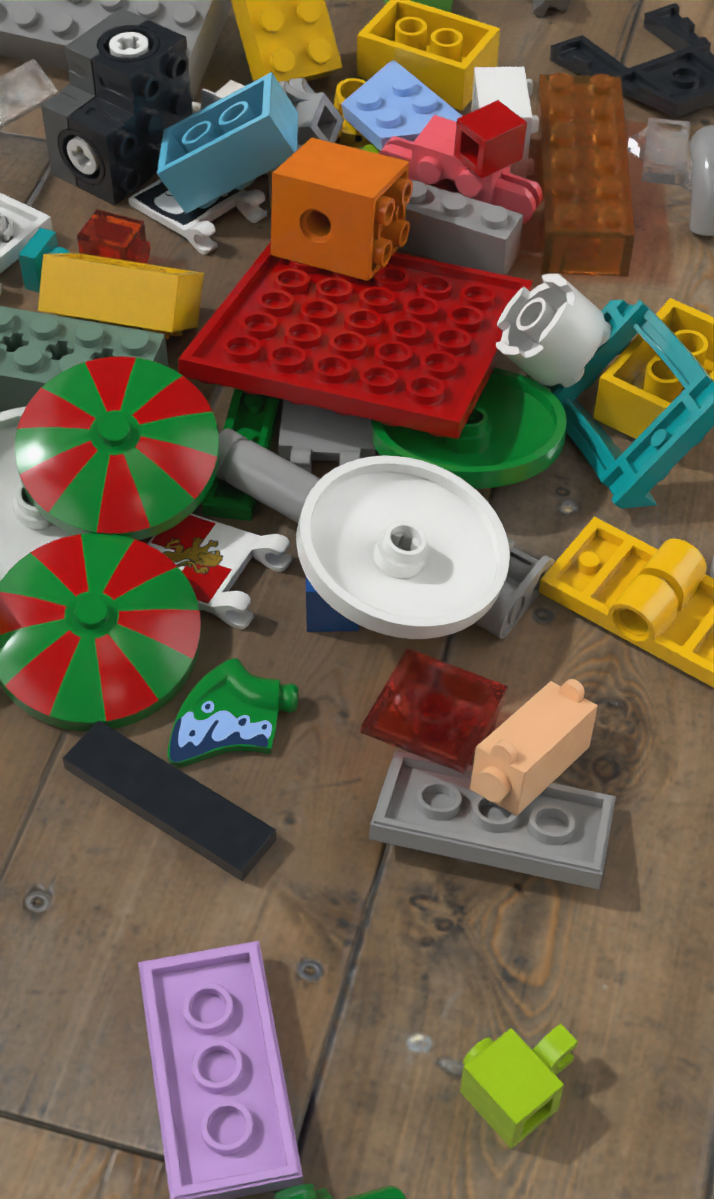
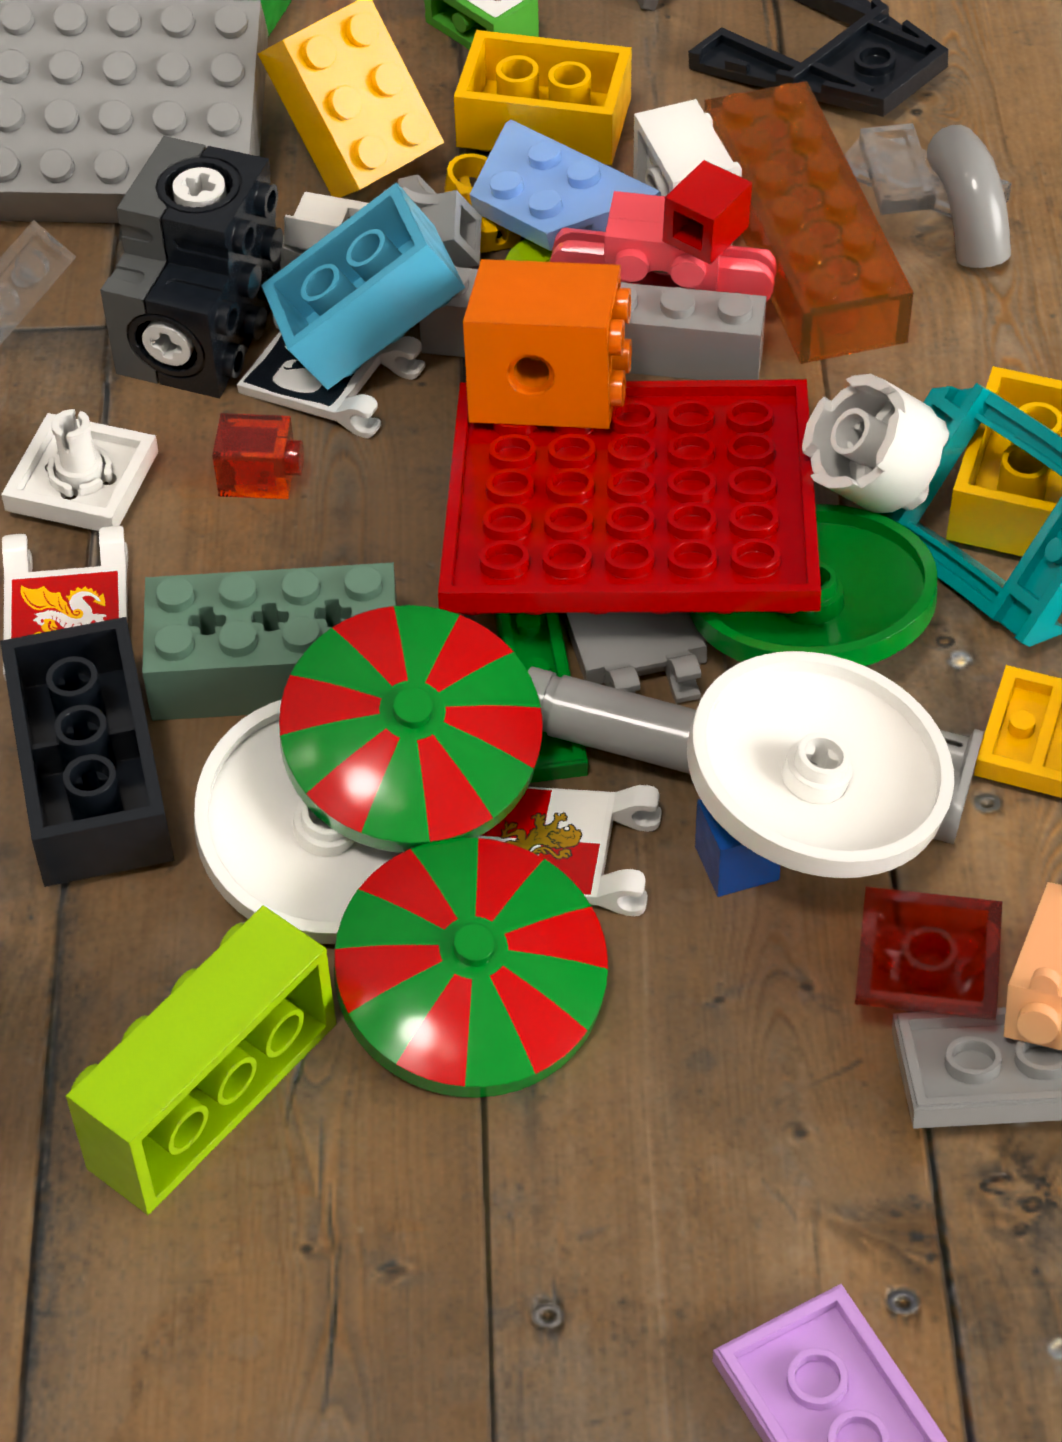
camera: 15 degrees left, 0 degrees up
teal tile [18,228,70,293] -> none
yellow brick [38,253,204,339] -> none
black tile [62,721,277,881] -> none
green arm [167,658,299,768] -> none

